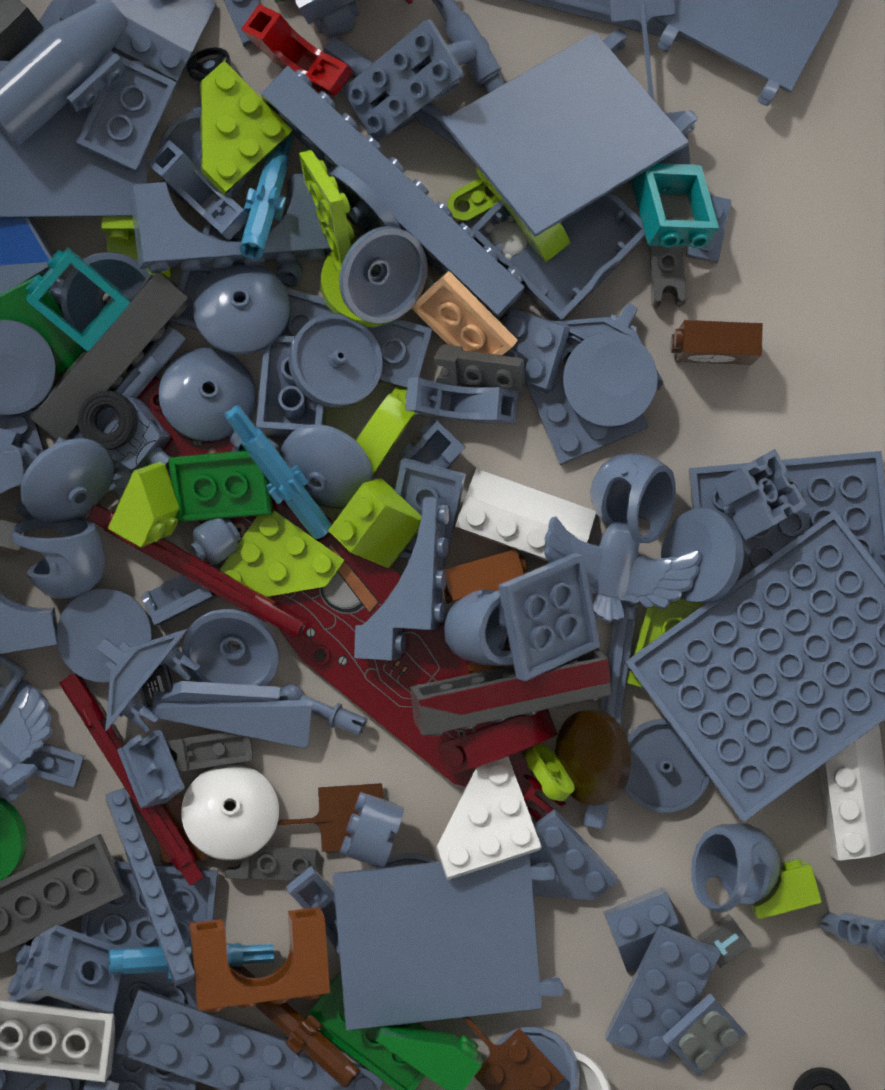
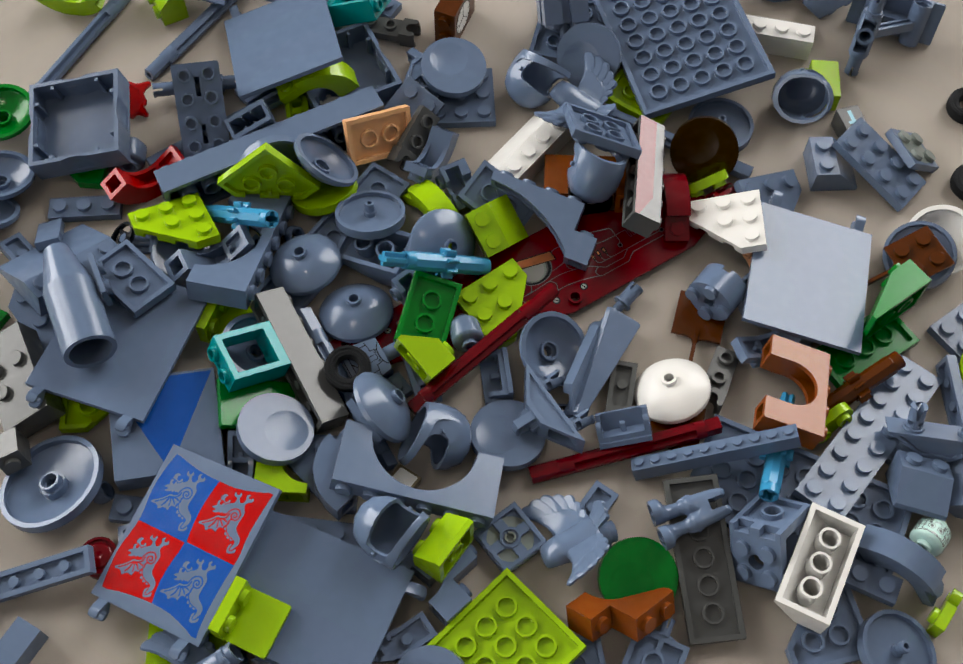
camera: 70 degrees left, 25 degrees down
none -> sand blue torso [224,99,276,139]
none -> sand blue piece [647,488,732,551]
none -> lime plate [819,402,853,444]

